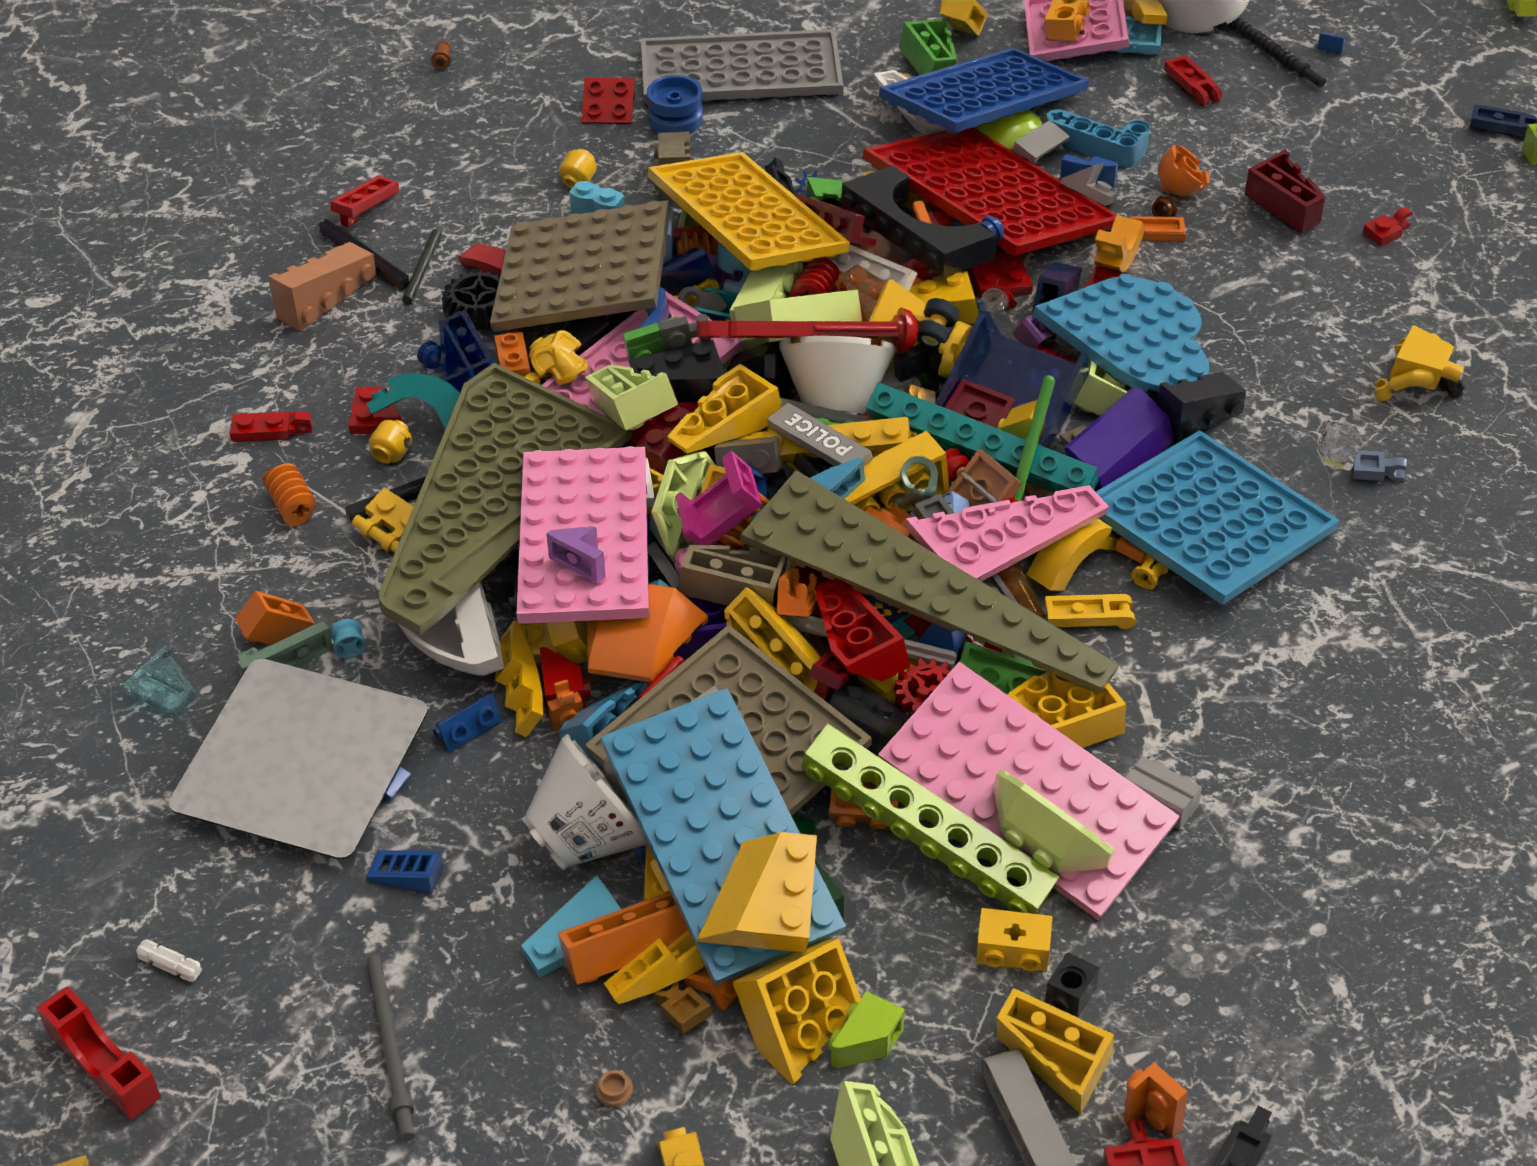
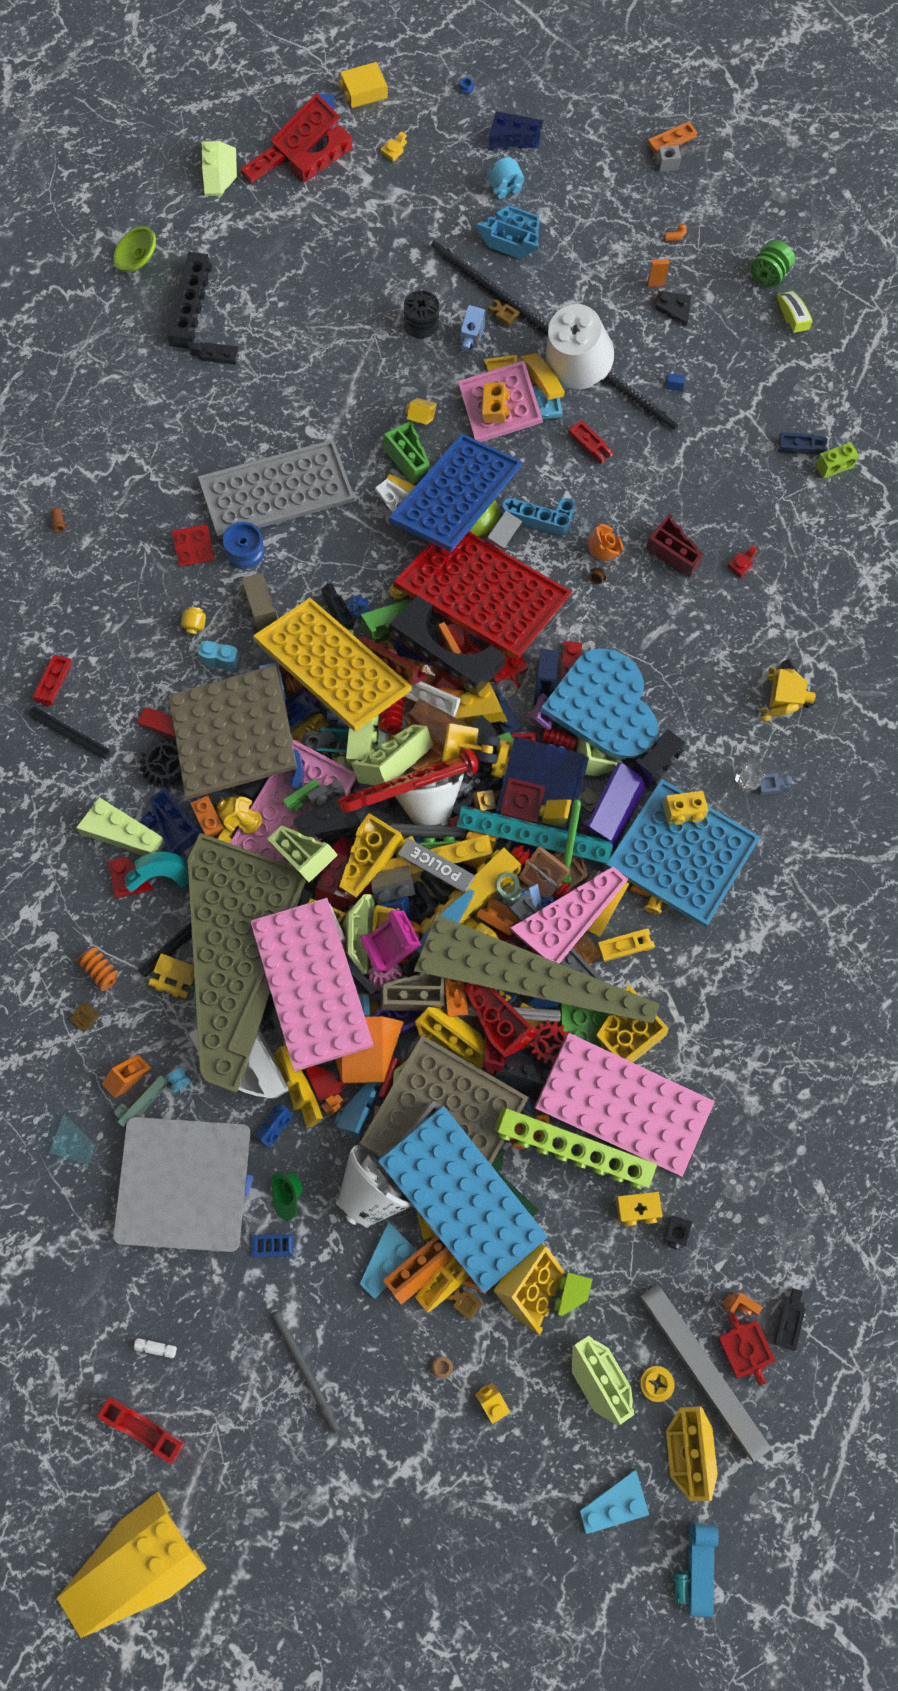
camera: 20 degrees left, 25 degrees up
red hinge [230,411,313,442] -> none
nougat wedge [268,242,377,331] -> none
yellow head [369,420,413,464] -> none
pearl dark grey bar [402,229,442,305] -> none
medium lavender slope [546,526,606,583] -> none
yellow wedge [697,832,817,953] -> none
blue plate [981,215,1004,242] -> none
yellowish green wedge [994,769,1115,873] -> none
yellow wedge [997,988,1114,1115] -> none
blue slope [1060,154,1118,187] -> none
light grey slope [1060,163,1118,206] -> none
light orange arch [1094,215,1144,273] -> none
light grey brick [1125,756,1202,830] -> none
orange tile [1130,216,1186,241] -> none
none -> pearl gold slope [70,1002,101,1032]
none -> yellowish green wedge [76,797,166,856]
none -> green piece [271,1172,303,1221]
none -> yellow brick [662,791,709,825]

